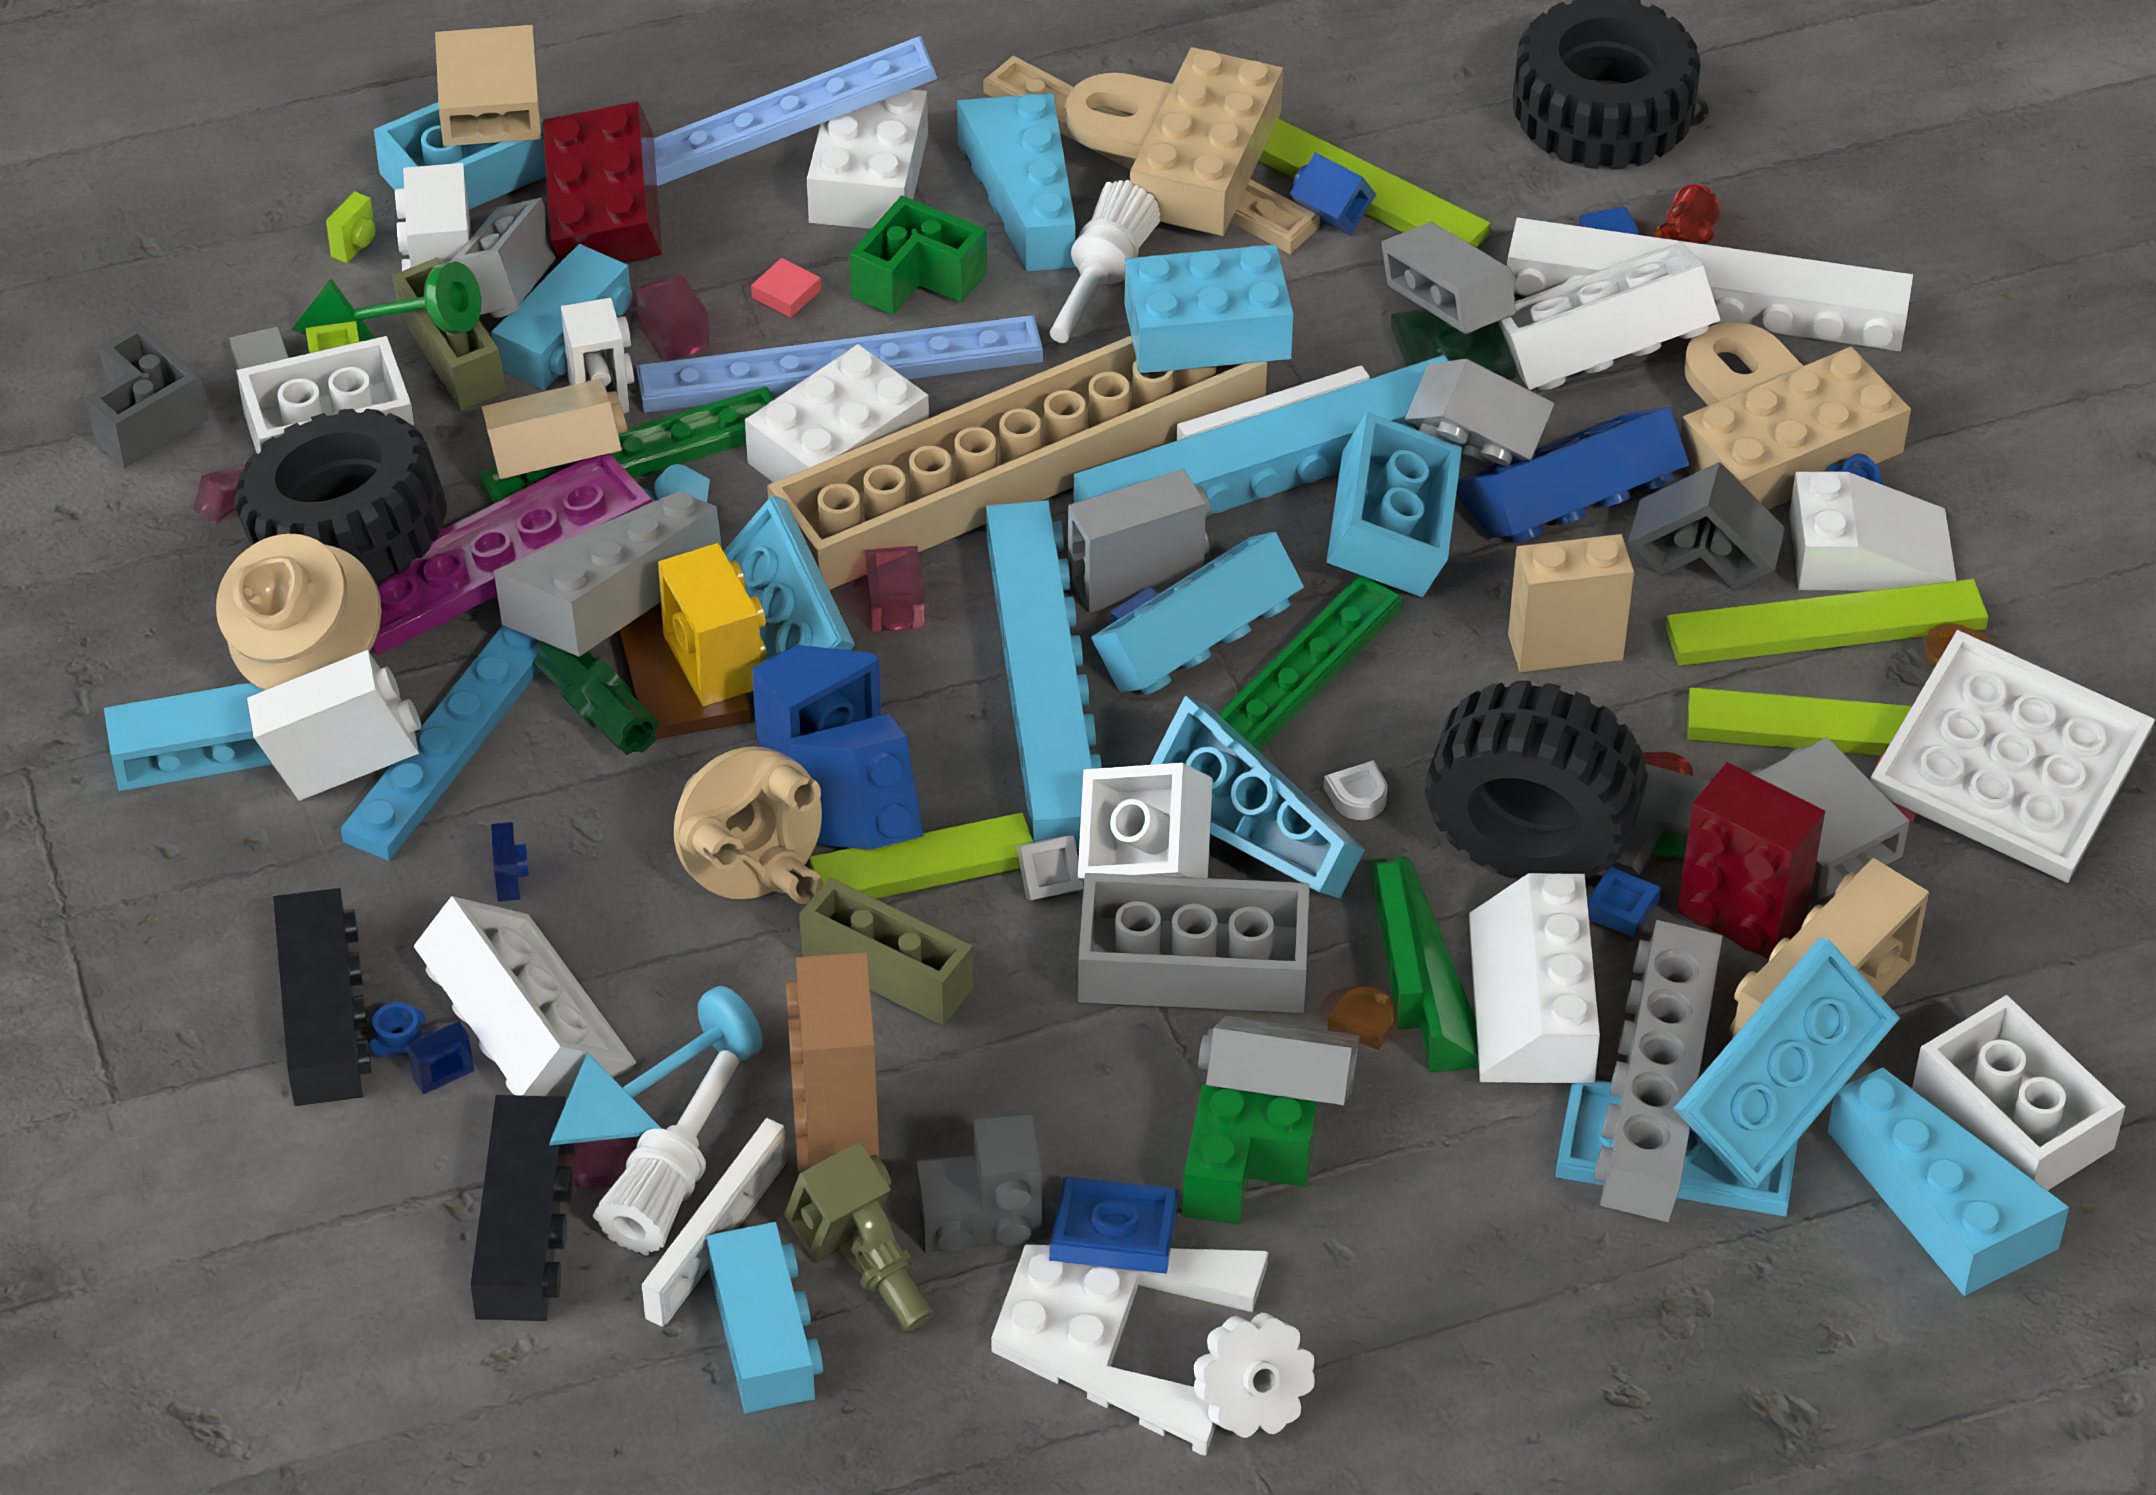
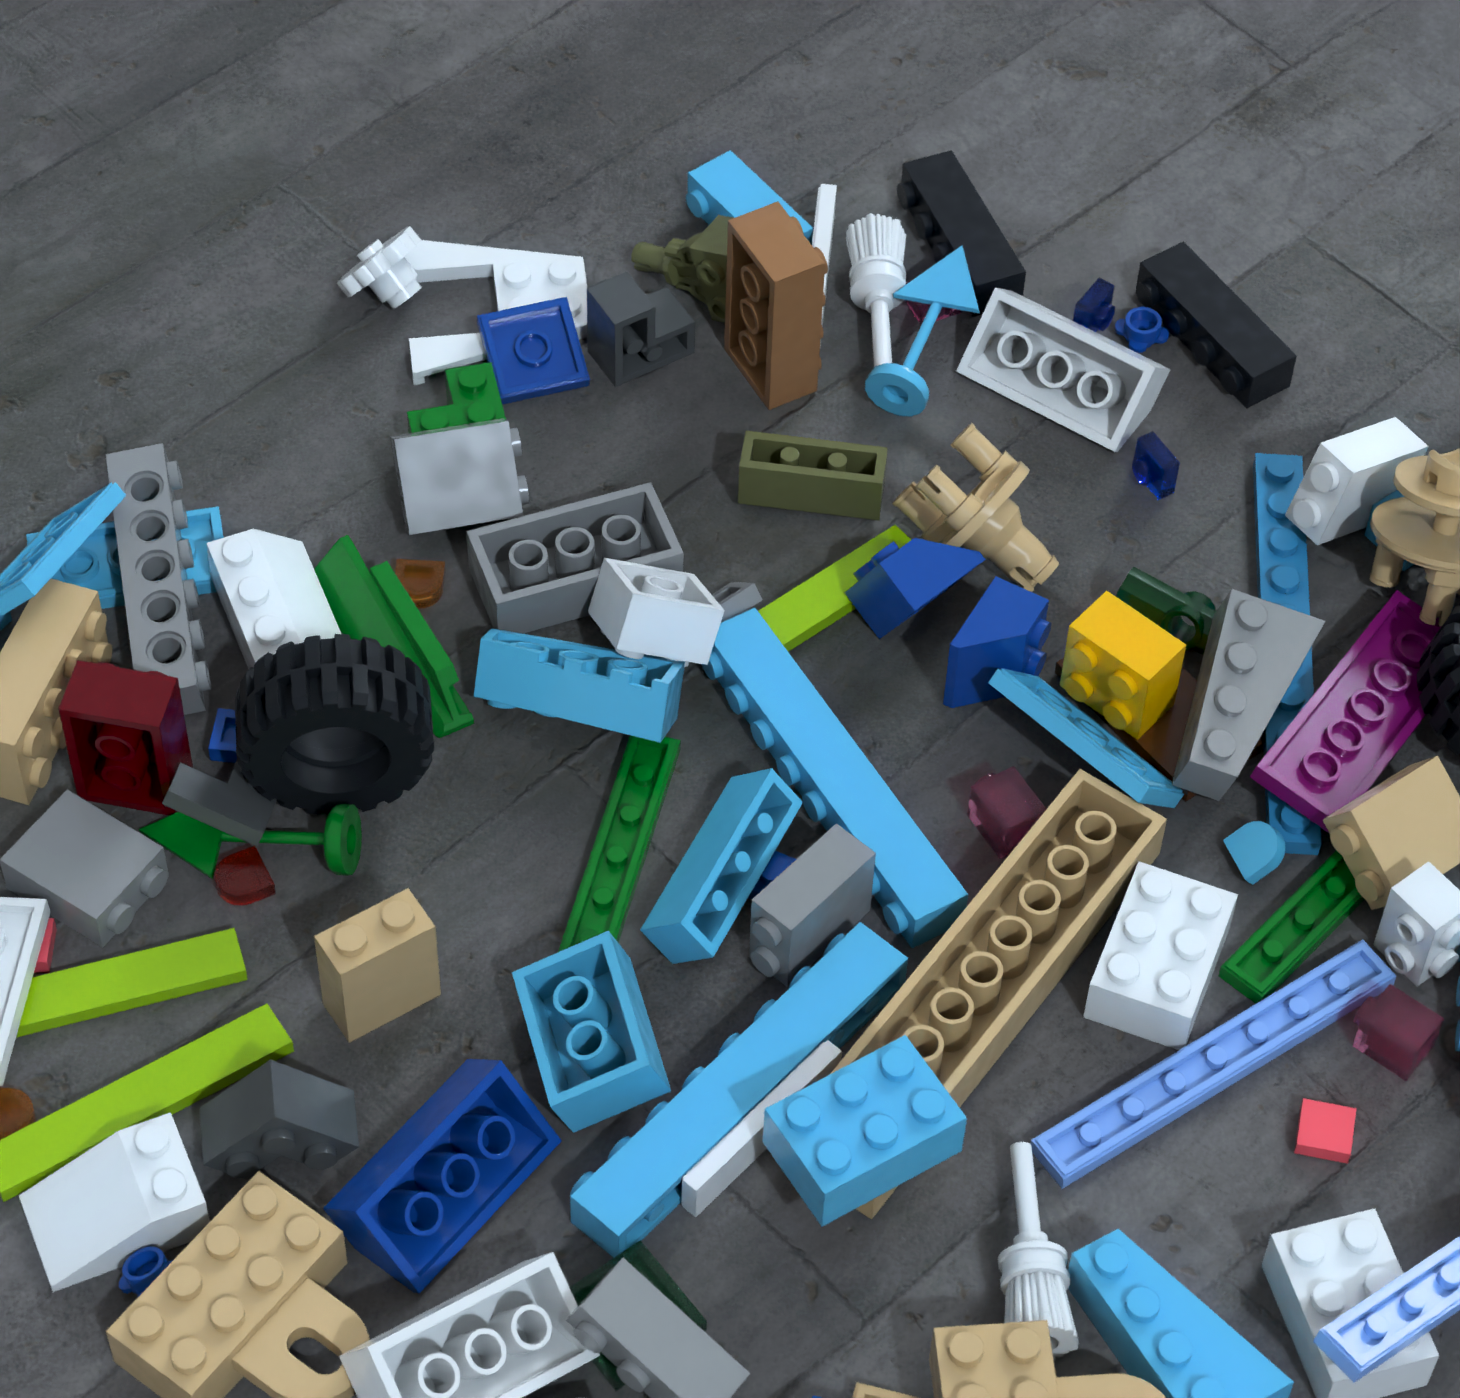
camera: 155 degrees right, 5 degrees up
green brick [849,195,987,315] -> none
white tile [1324,760,1388,820] -> none
light grey brick [1405,359,1555,467] -> none

